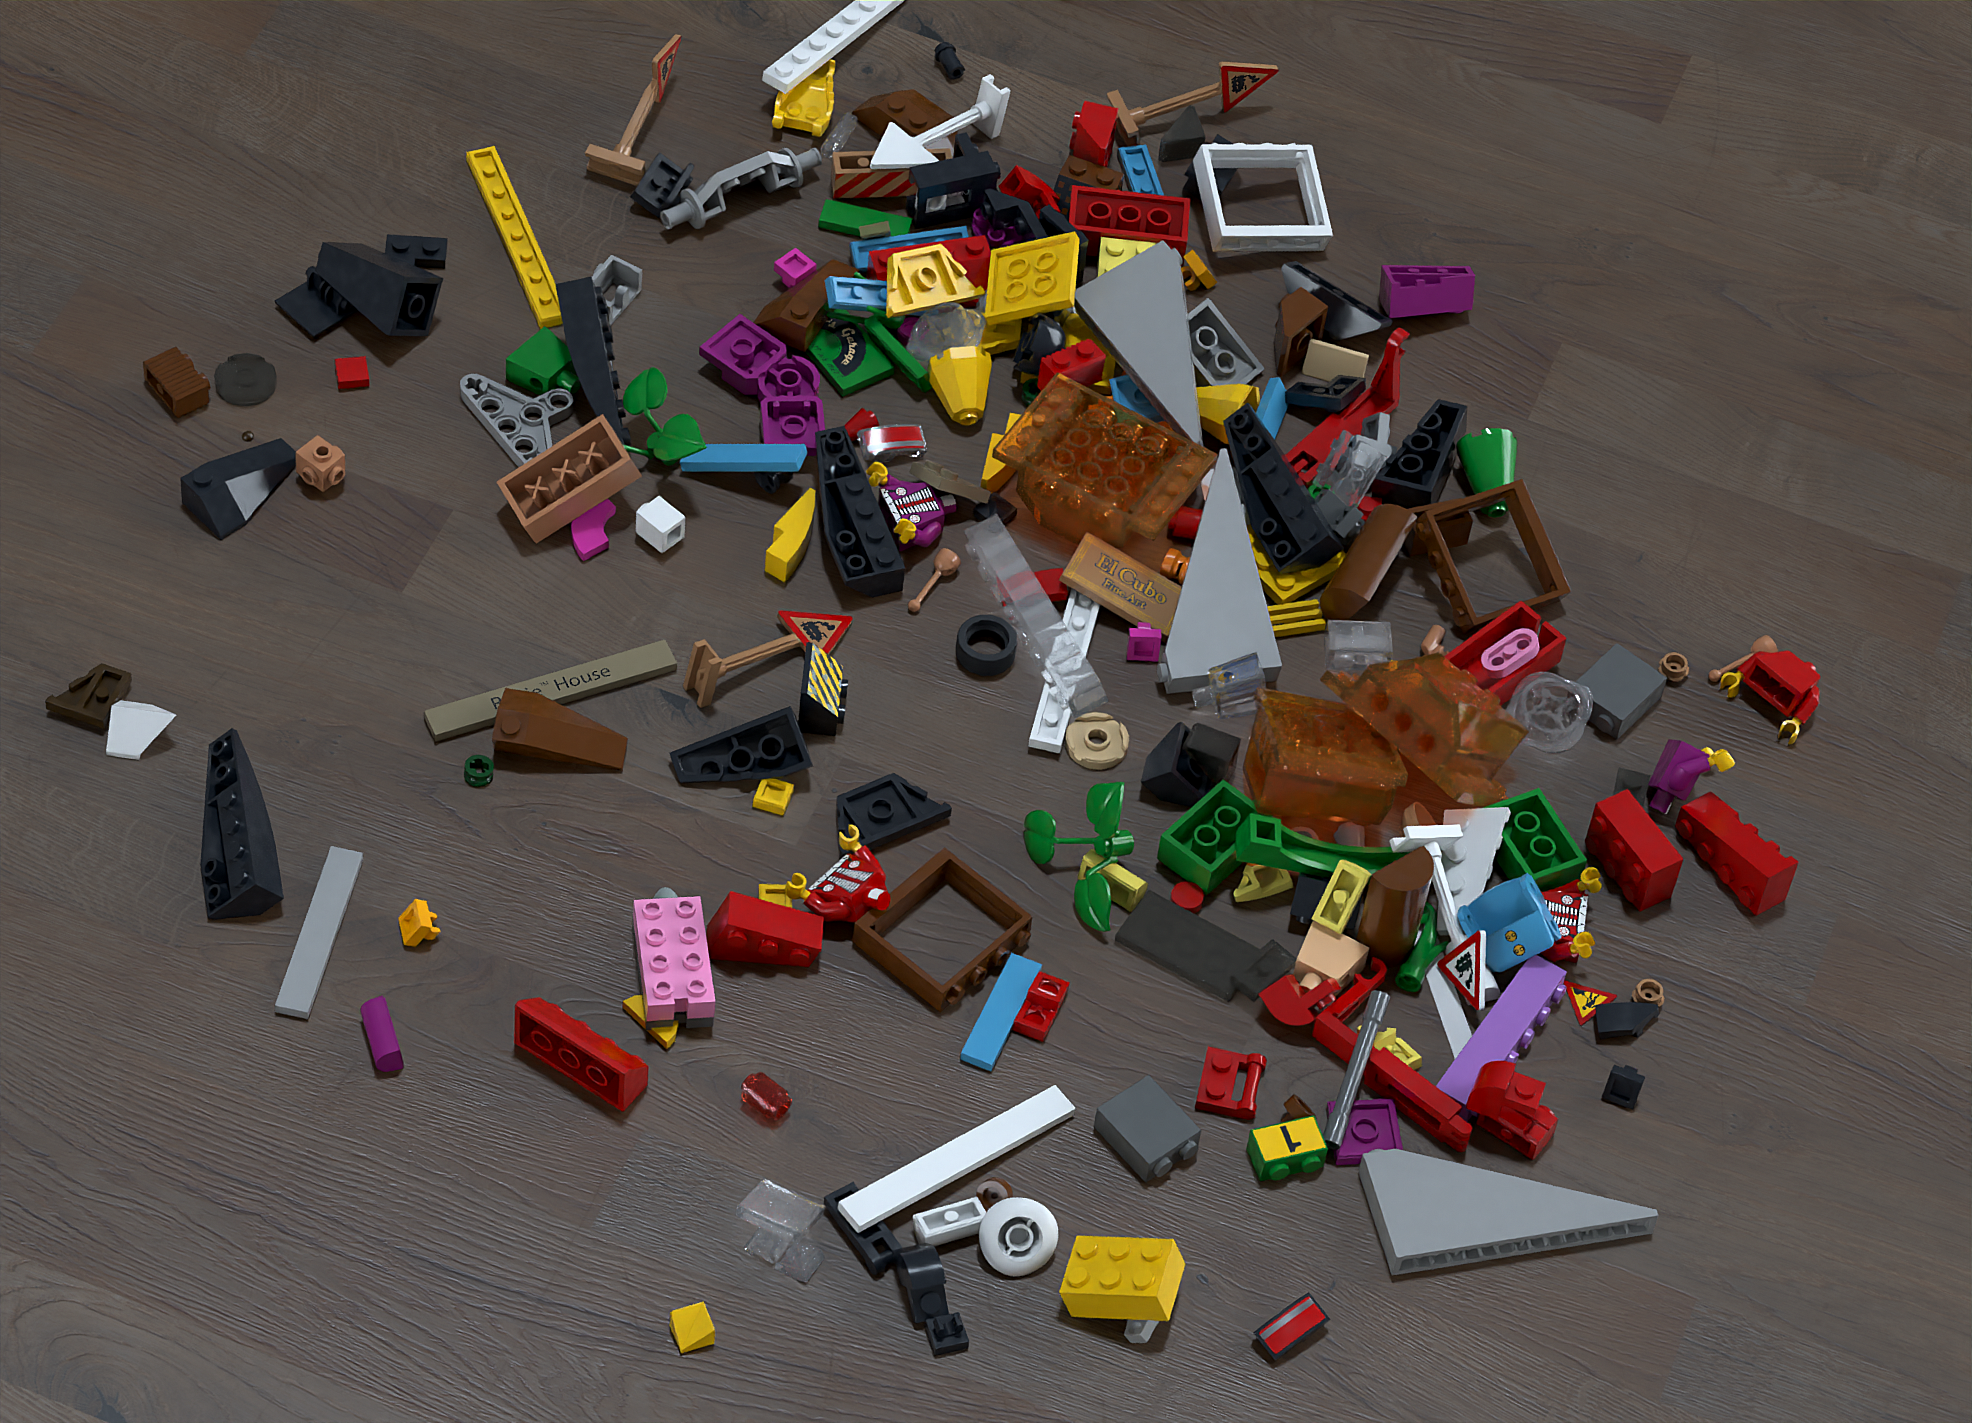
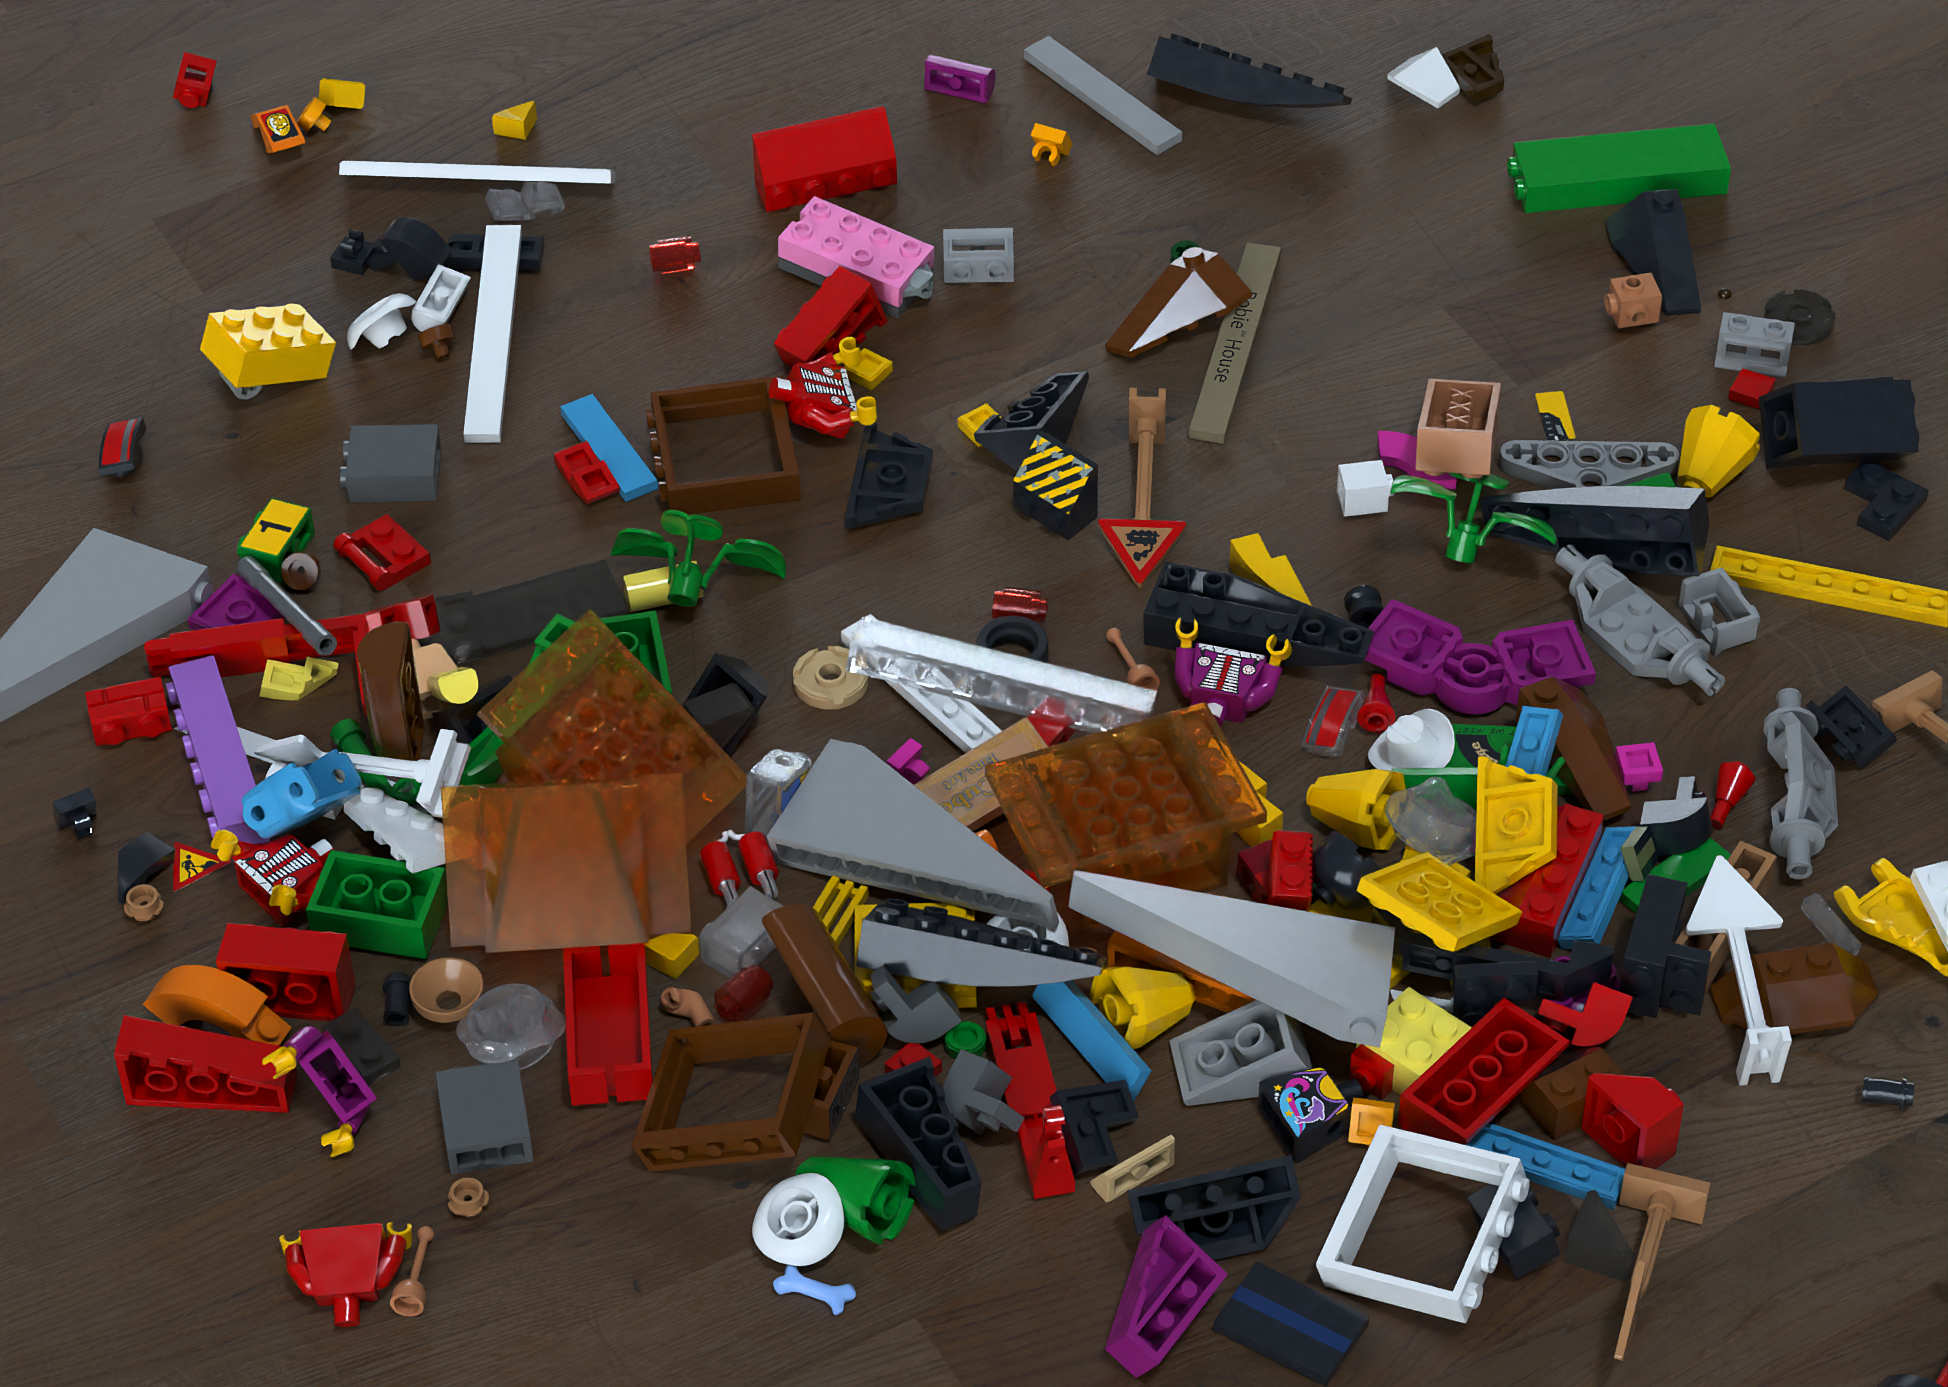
camera: 135 degrees right, 5 degrees down
reddish brown brick [143,346,211,418] -> none
dark azure tile [680,444,807,472] -> none
clear tile [735,1179,826,1243] -> none
dark tan wing [909,460,991,504] -> none
reddish brown slope [1274,287,1328,377] -> none
clear plate [1312,429,1387,508] -> none
red brick [1466,1061,1546,1120] -> none
bright pink plate [1481,628,1540,679] -> none
none -> orange arch [142,965,291,1046]
none -> white tile [339,161,615,183]
none -> black pin [382,972,411,1026]
none -> medium nougat piece [409,957,484,1023]
none -> red piece [700,830,779,909]
none -> clear red brick [714,965,773,1022]
none -> white hat [752,1173,844,1266]
none -> light blue piece [773,1265,856,1315]
none -> light grey window [943,228,1014,283]
none -> clear red brick [992,587,1048,624]
none -> black tile [1213,1261,1369,1387]
none -> black torso [1258,1067,1364,1163]
none -> white hat [1368,709,1455,771]
none -> green brick [1507,124,1731,213]
none -> yellow sticker [1535,391,1576,441]
none -> light grey plate [1555,545,1725,696]
none -> black brick [1640,776,1713,856]
none -> yellow cone [1678,405,1760,498]
none -> red cone [1711,761,1756,829]
none -> light grey window [1714,312,1795,378]

